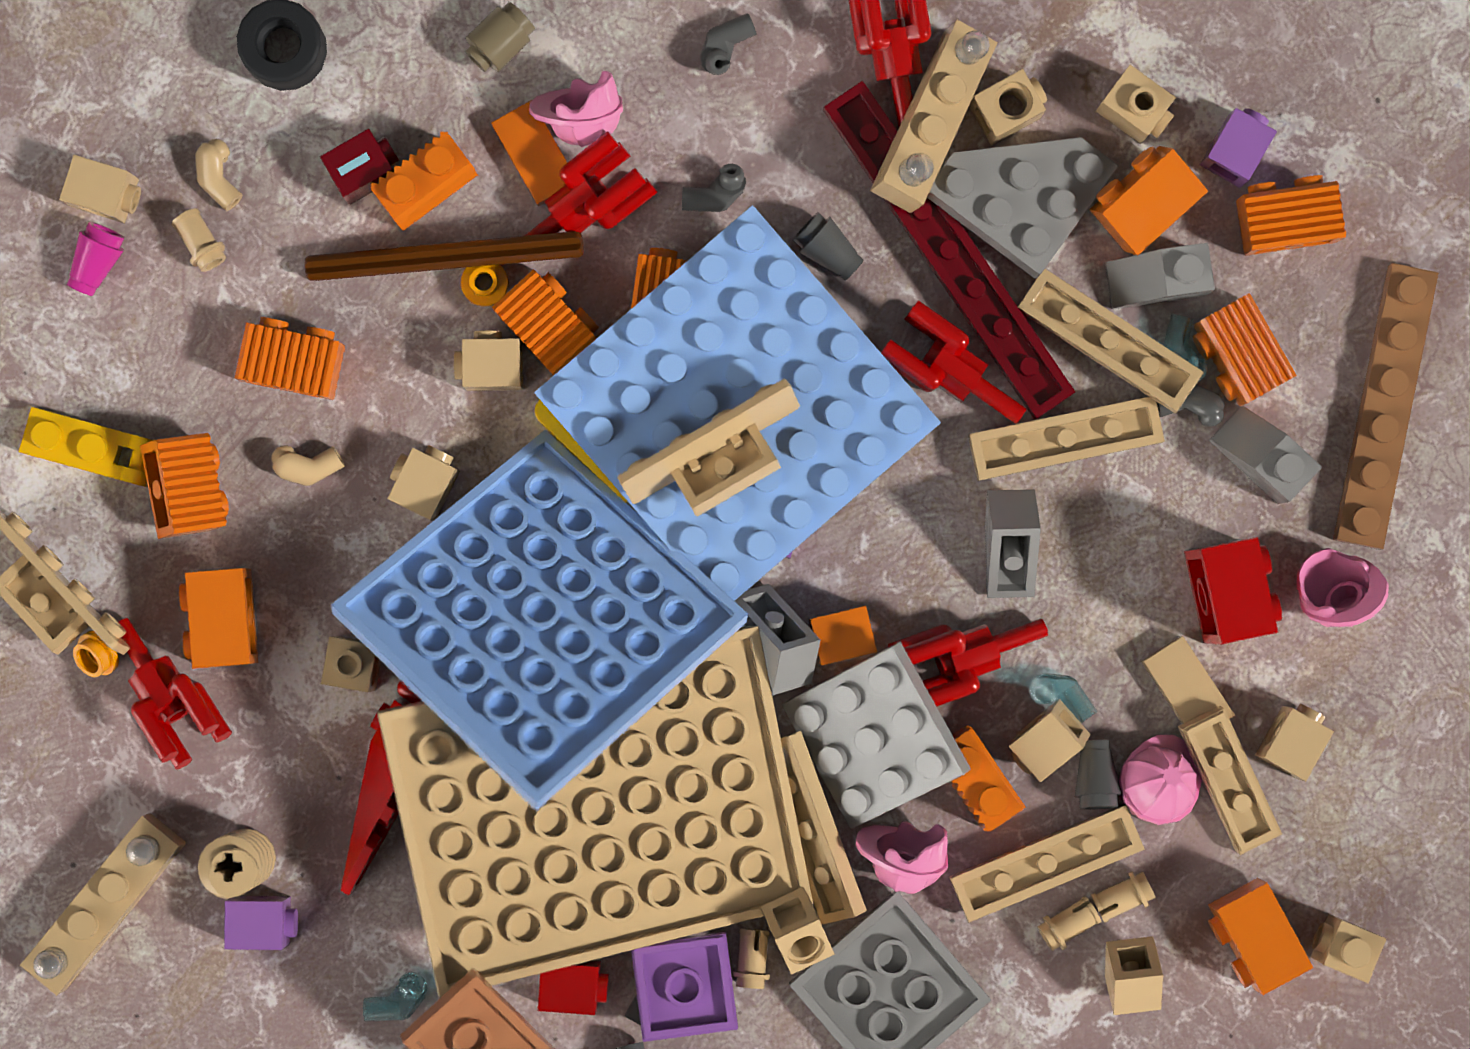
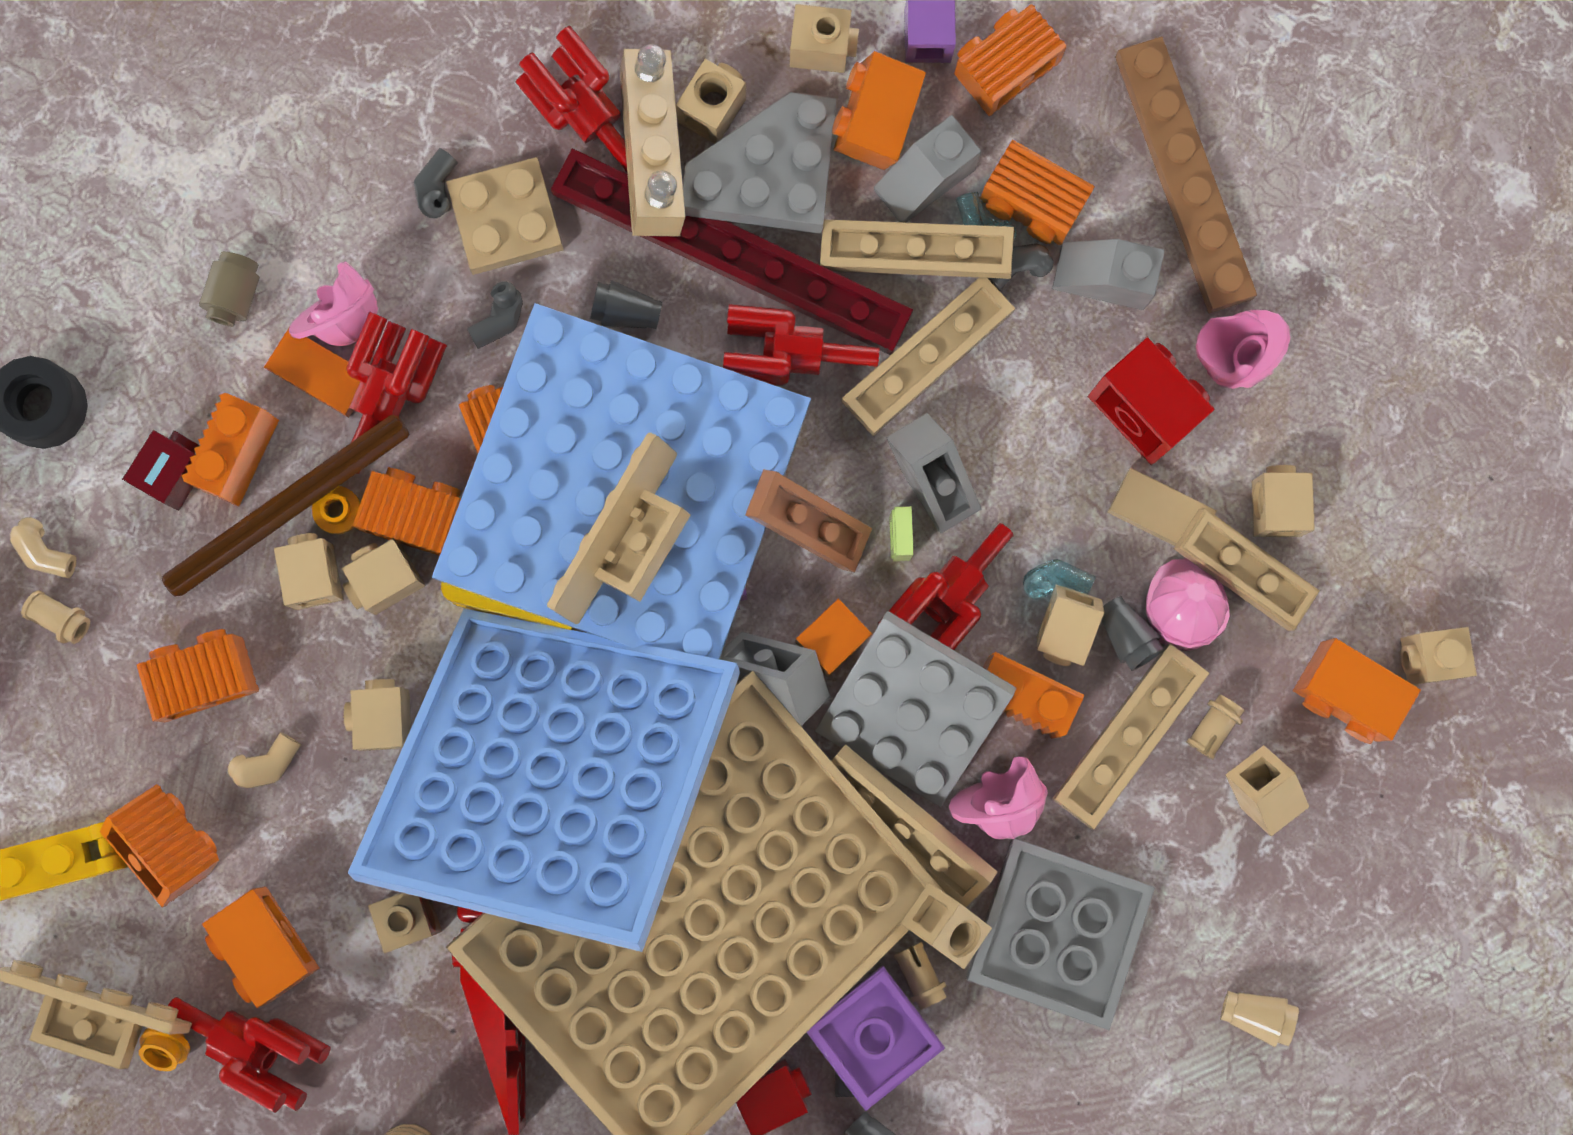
camera: 30 degrees left, 5 degrees down
tan pin [1037,896,1102,951] -> none
none -> tan brick [274,533,344,610]
none -> tan plate [446,157,564,275]
none -> nougat plate [745,469,872,573]
none -> yellowish green tile [889,506,914,561]

